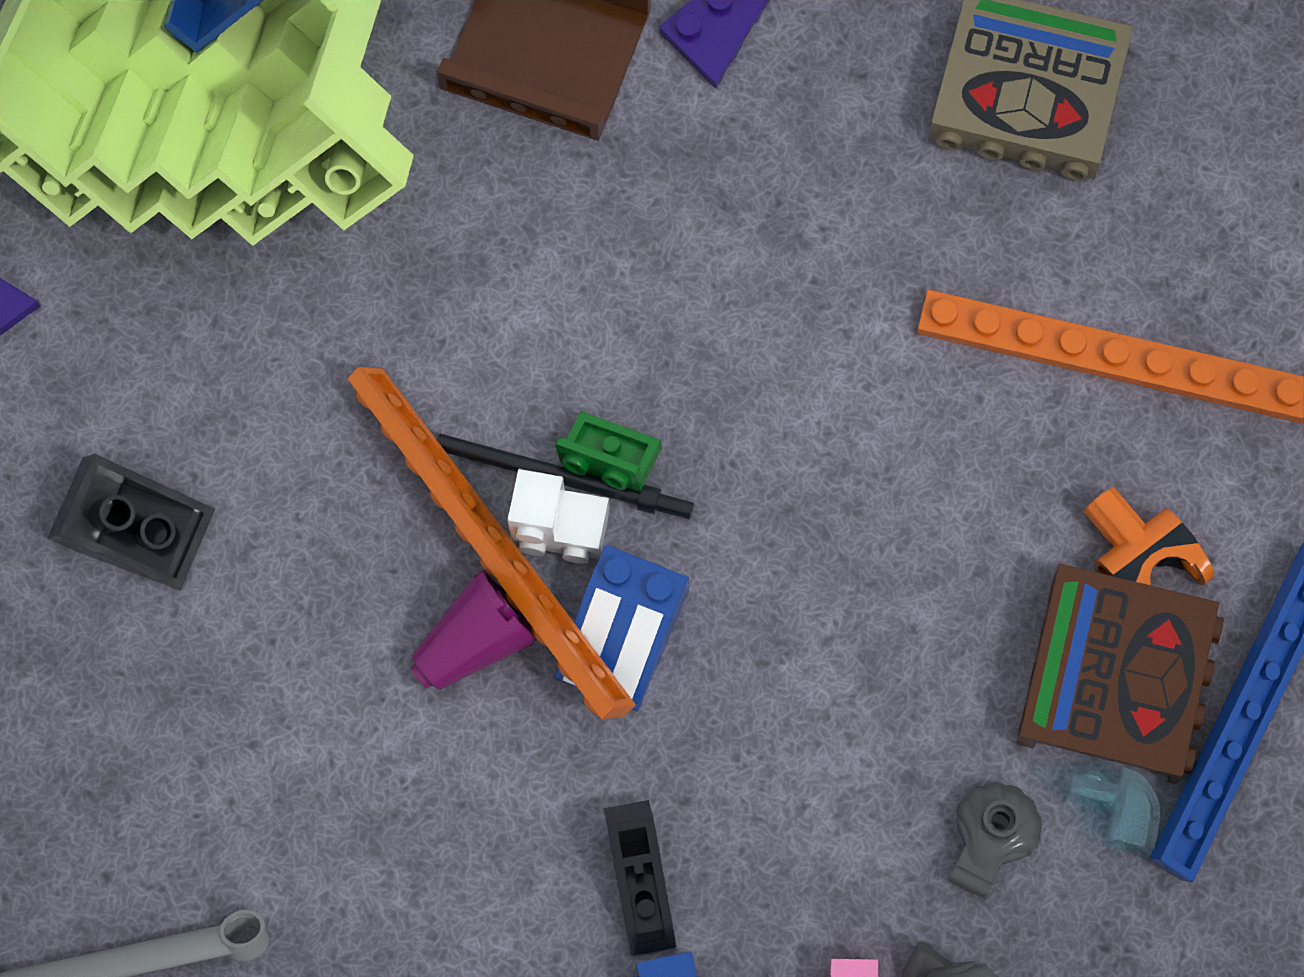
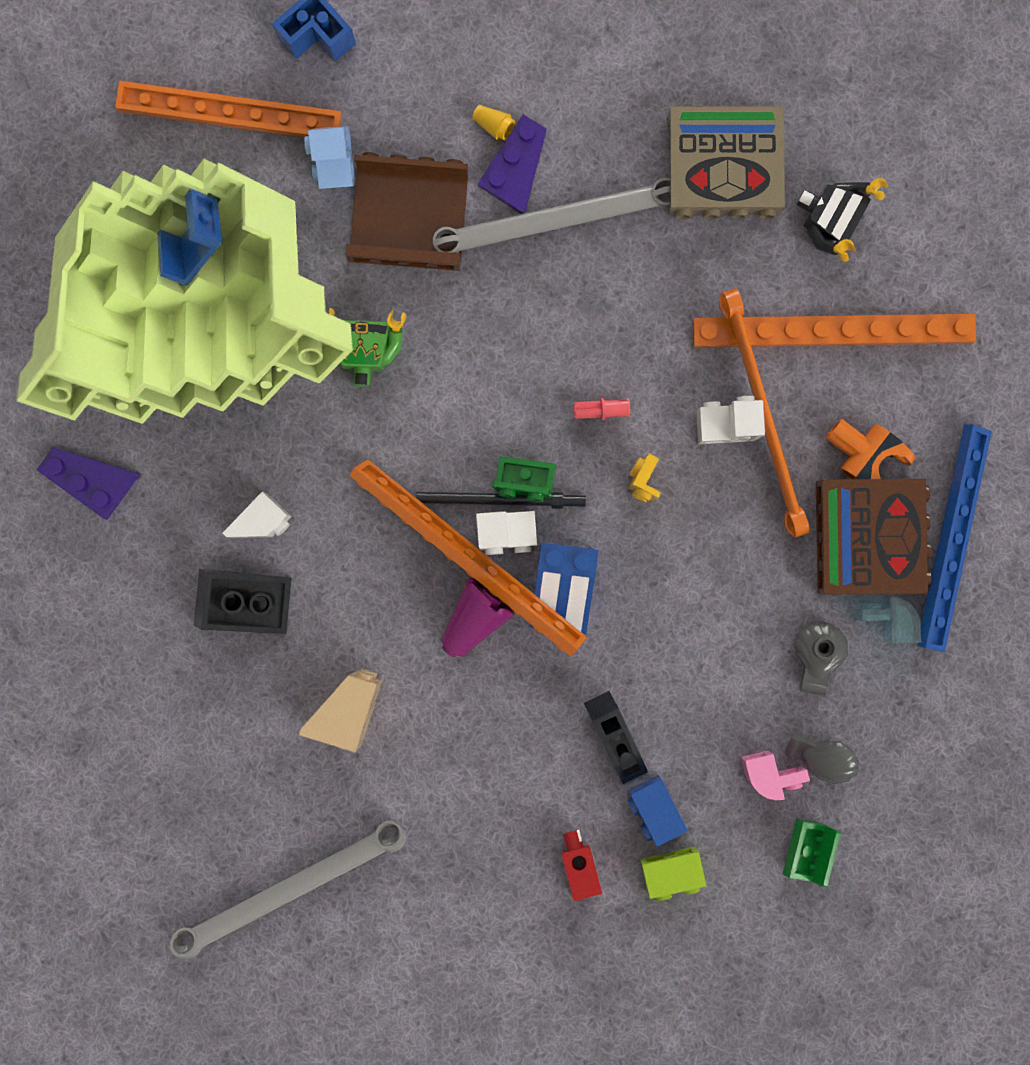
camera: 15 degrees left, 15 degrees up
none -> white slope [223,492,292,538]
none -> tan slope [299,669,382,752]
none -> torso [329,308,407,387]
none -> light grey piece [433,178,670,253]
none -> coral axle [573,398,630,420]
none -> yellow bracket [628,453,661,503]
none -> white brick [696,396,765,444]
none -> orange piece [719,288,809,538]
none -> torso [796,178,889,262]

